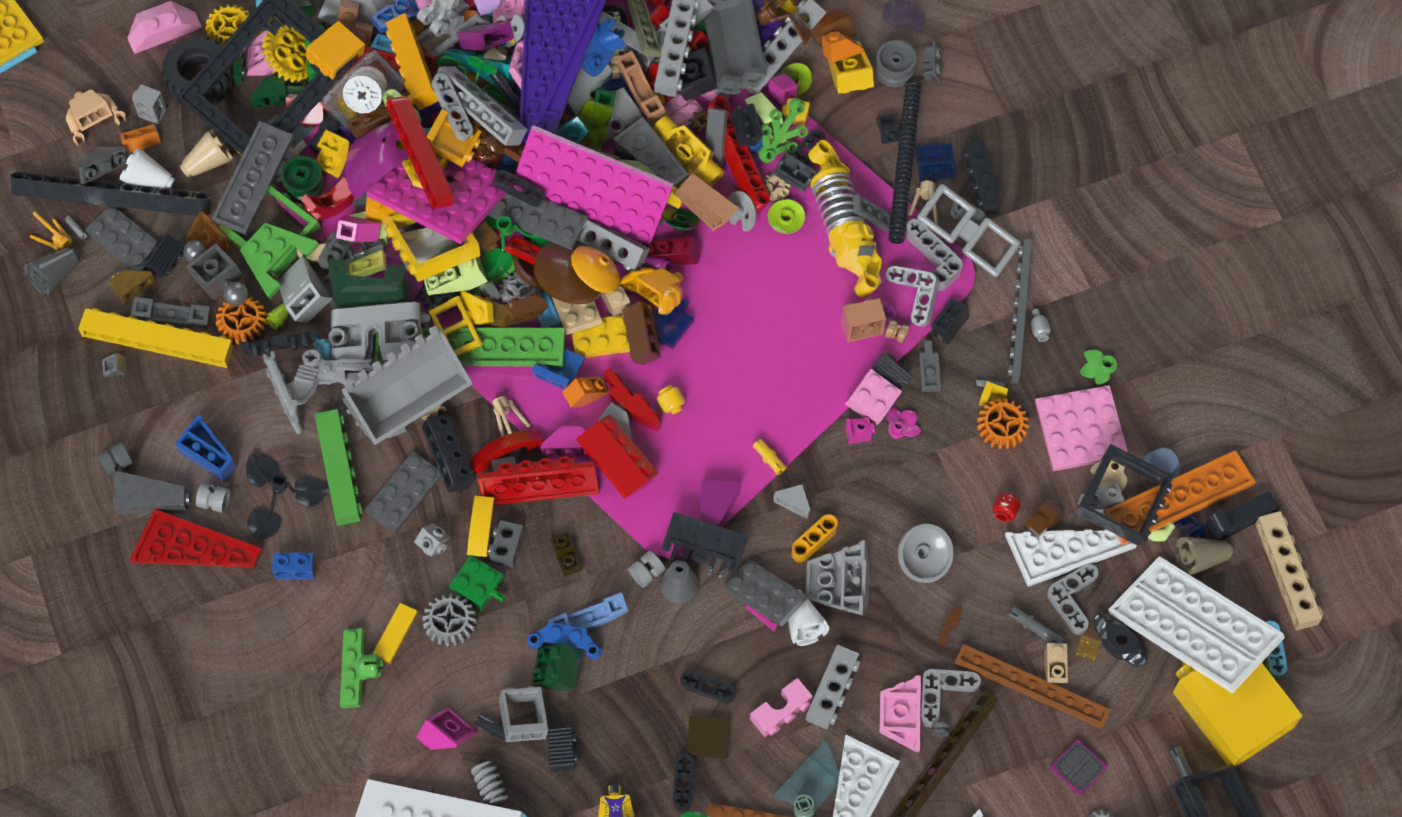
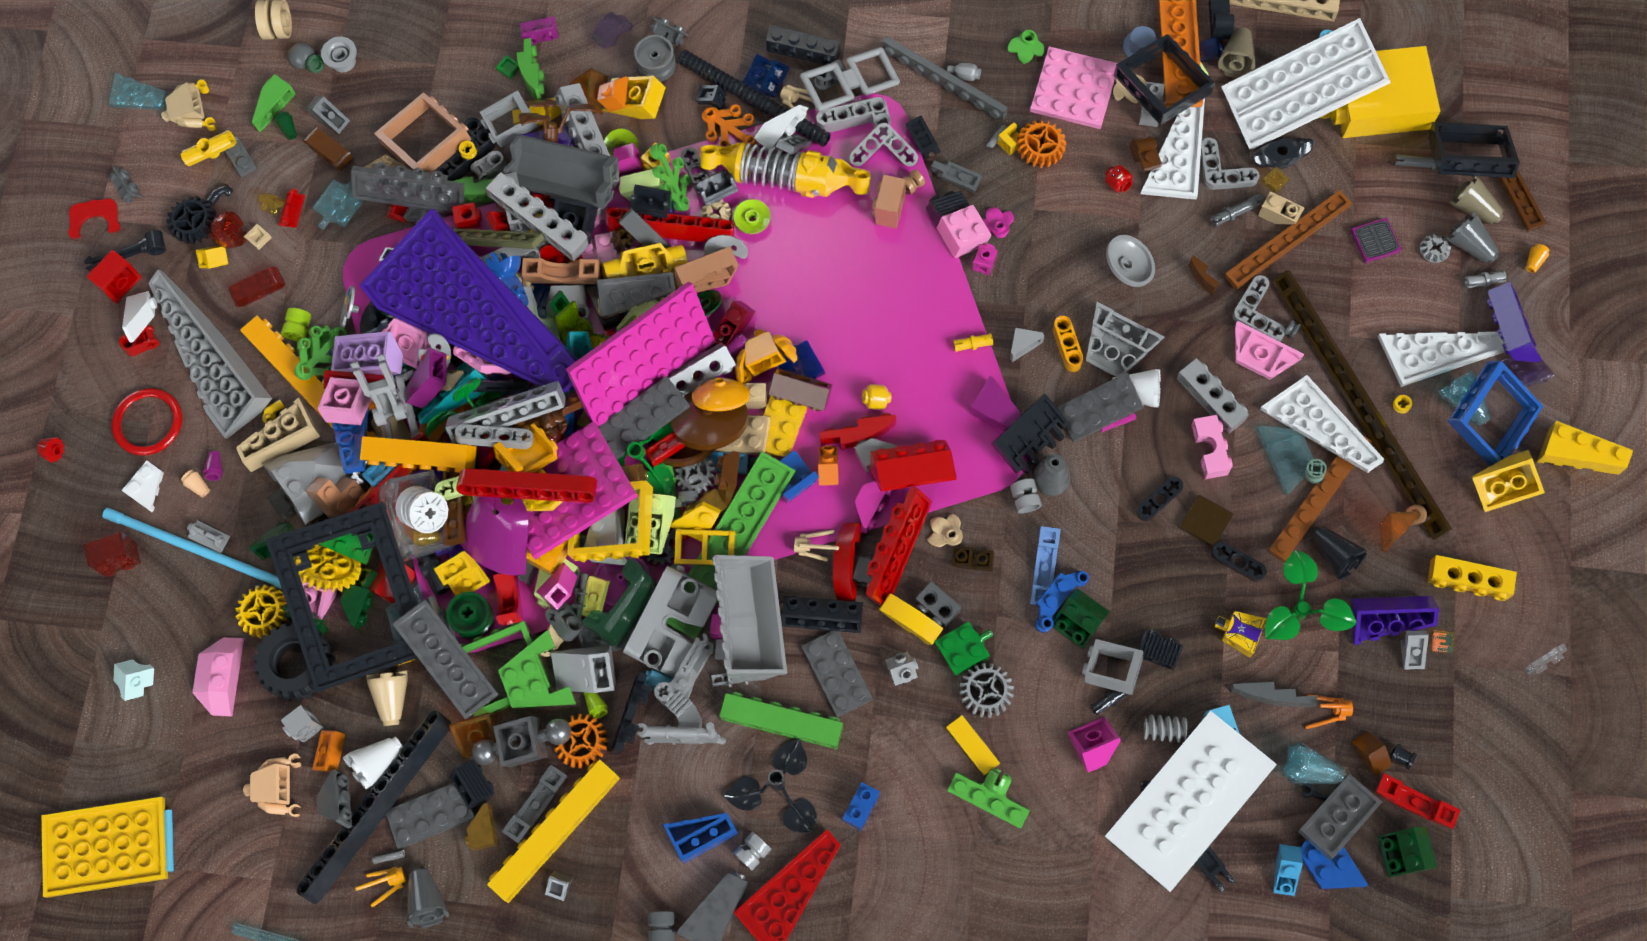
camera: 55 degrees left, 5 degrees up
light orange panel [306,21,365,79] -> none
black beam [492,170,545,207] -> none
none -> orange plant [702,104,759,152]
none -> white slope [754,105,808,152]
none -> tan plate [927,514,963,547]

